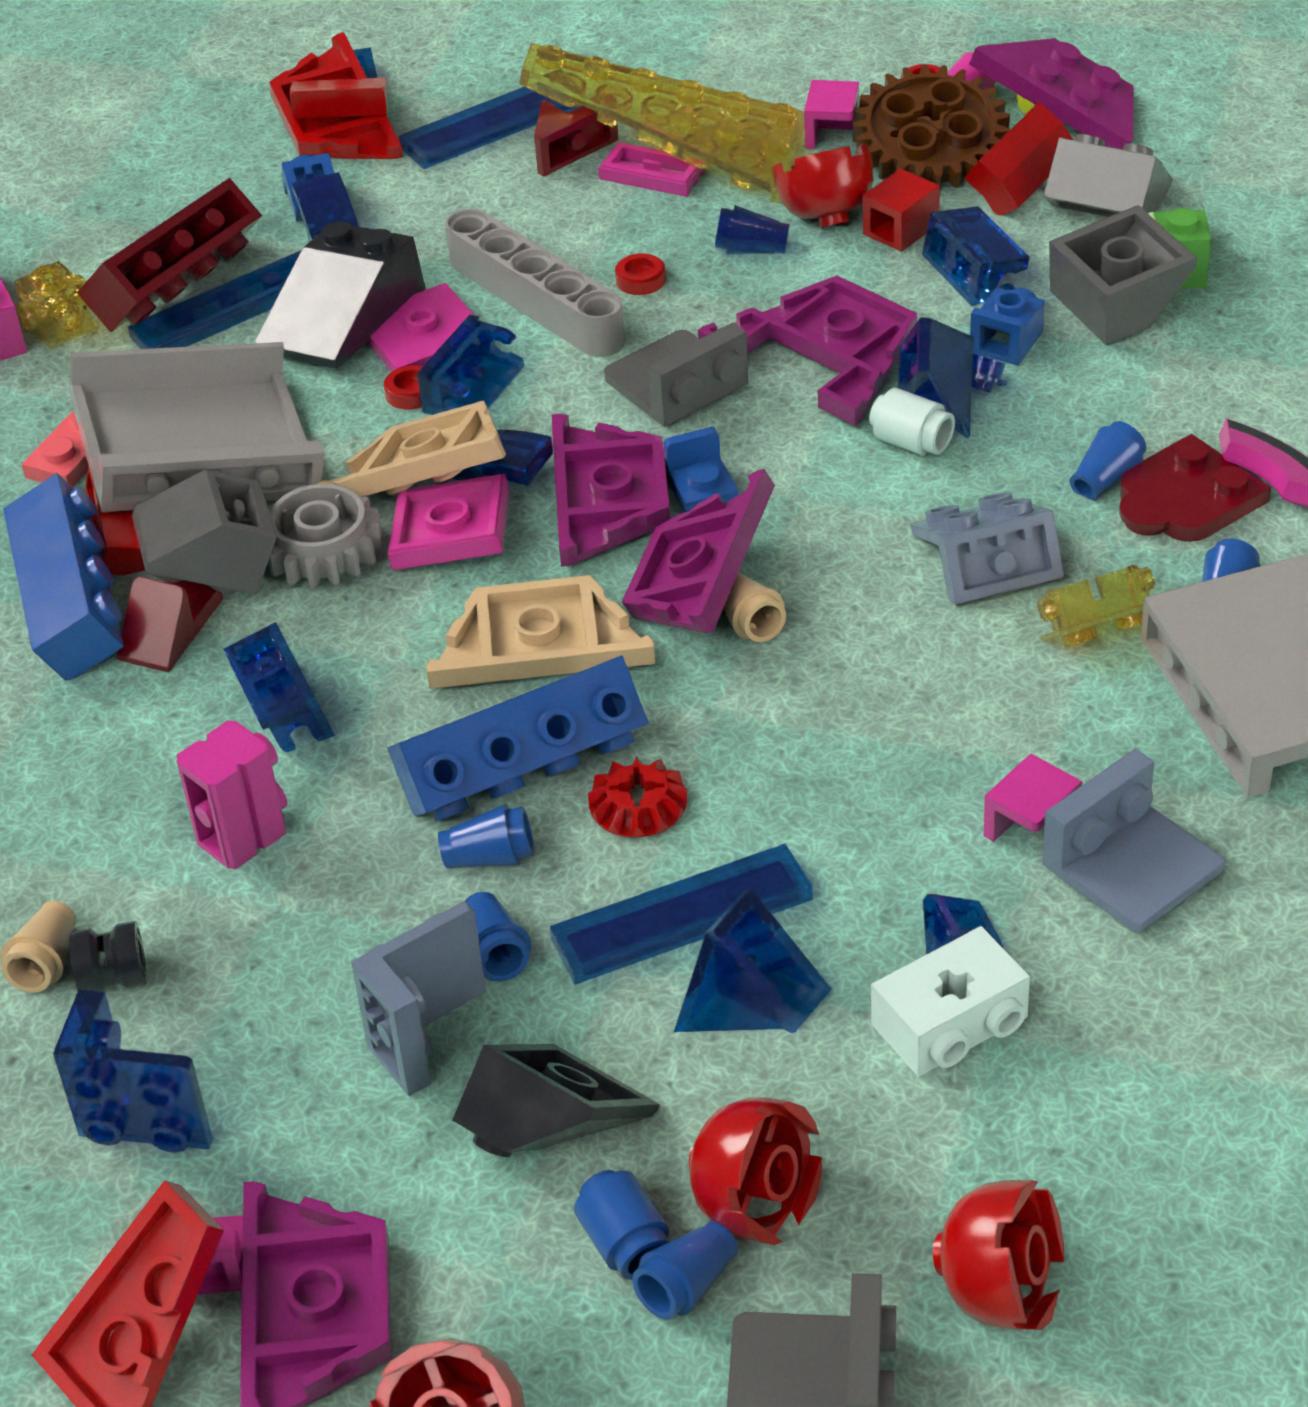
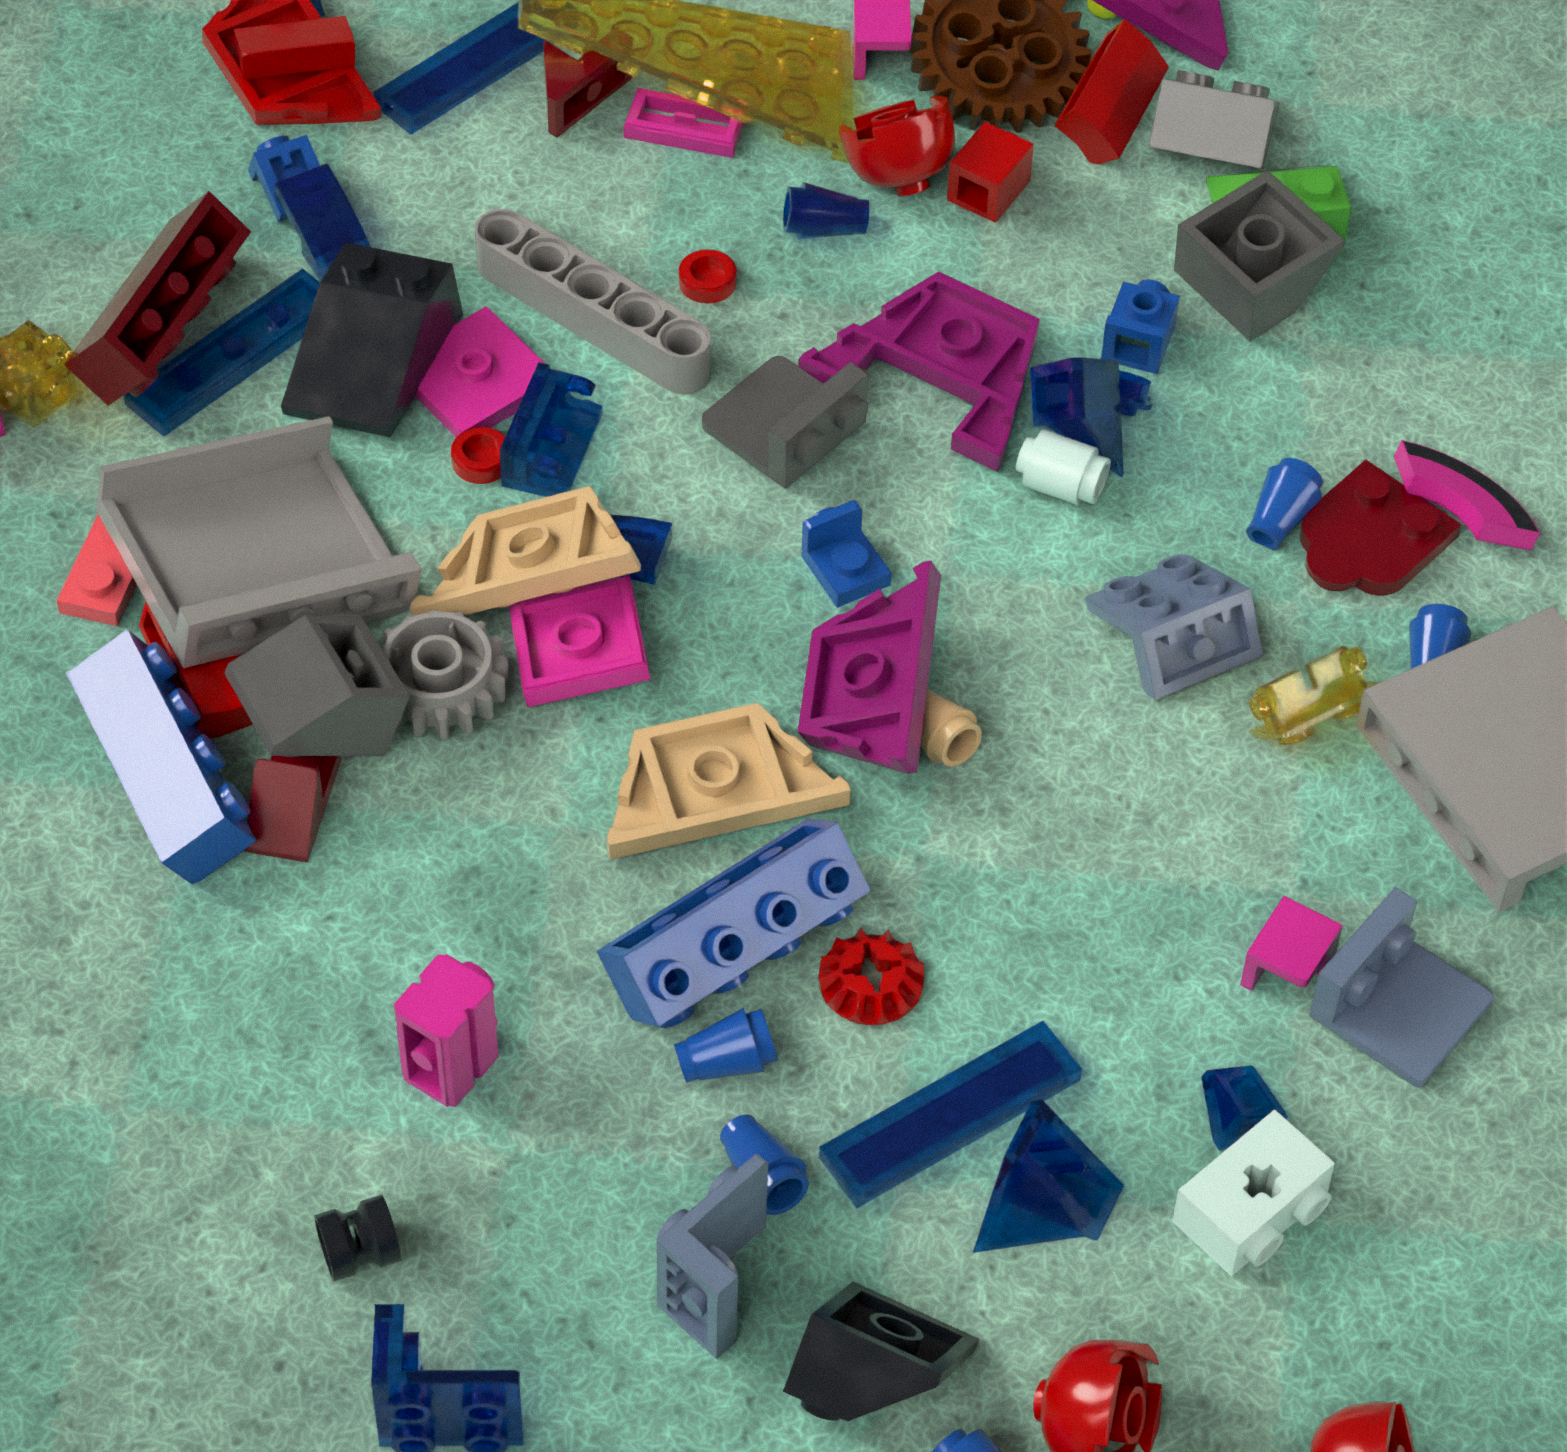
camera: 15 degrees left, 10 degrees up
tan cone [1,901,76,993] -> none
clear blue hinge [223,622,335,752] -> none
magenta wing [551,414,670,567] -> none
clear blue hinge [922,206,1030,306] -> none

